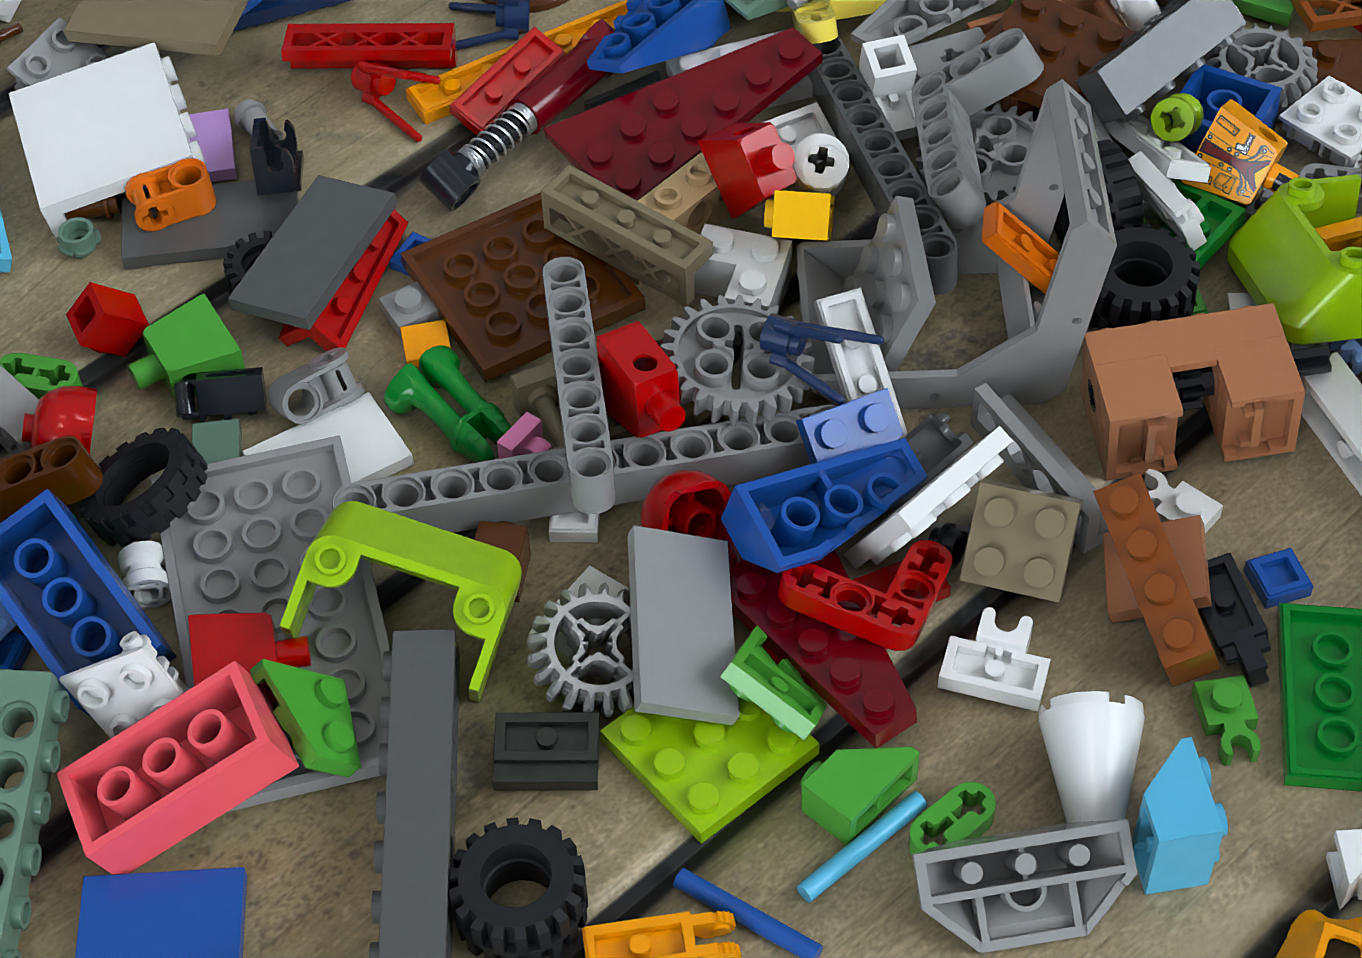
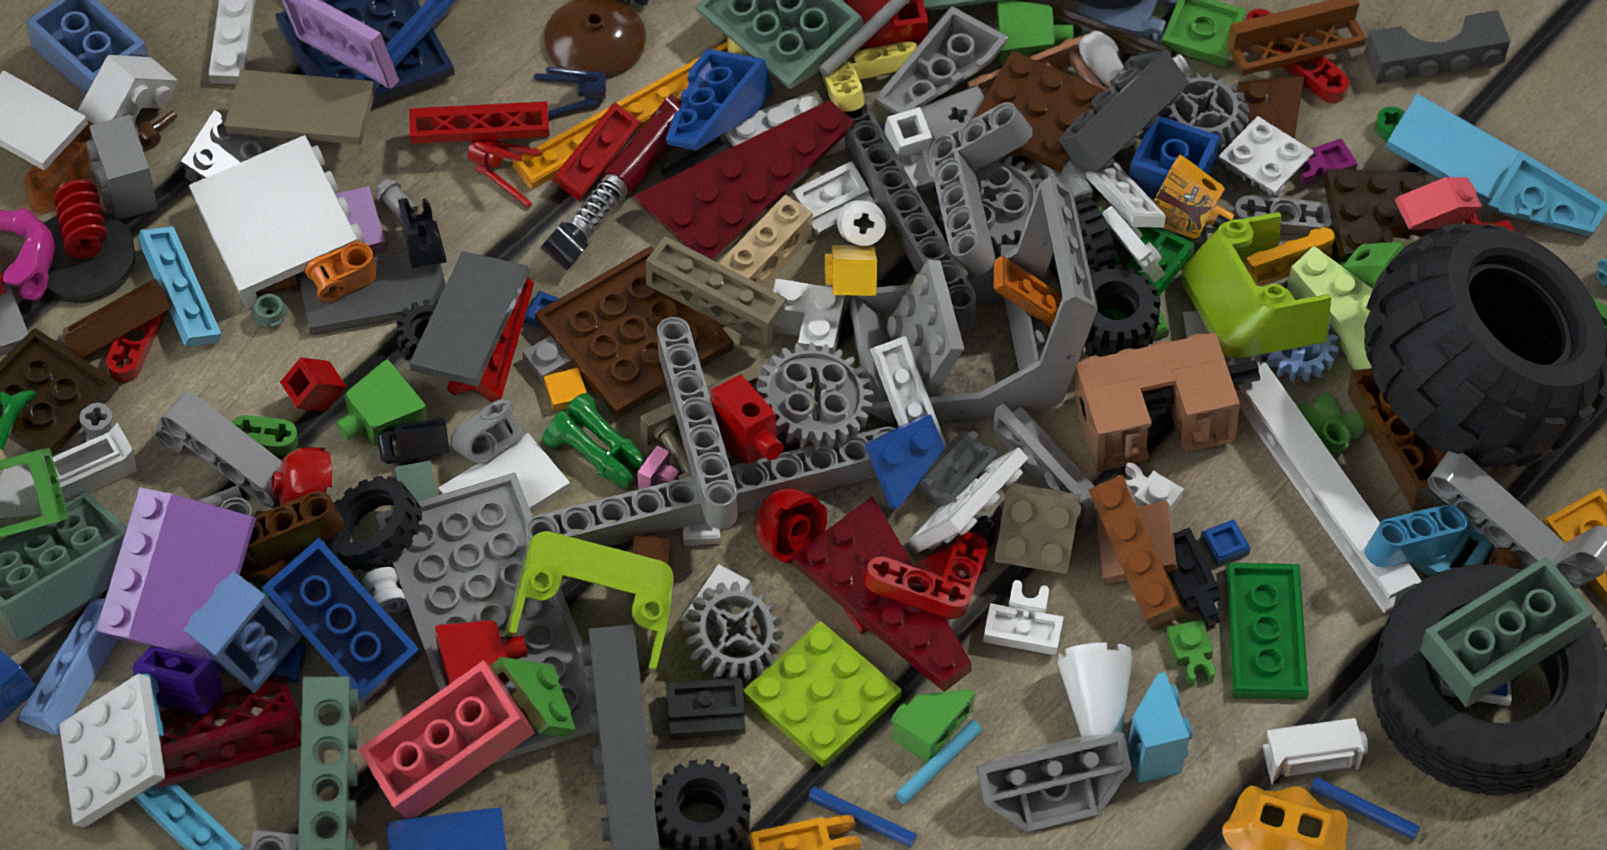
camera: 10 degrees left, 5 degrees up
white hinge [59,631,191,738] -> none
light grey tile [628,525,739,725] -> none
red torso [697,122,797,219] -> none
bright green wing [720,626,828,740] -> none
blue wedge [721,438,928,573] -> none
dark blue plant [759,313,884,404] -> none
bright green beam [908,782,996,855] -> none
lime wheel [1150,93,1204,142] -> none

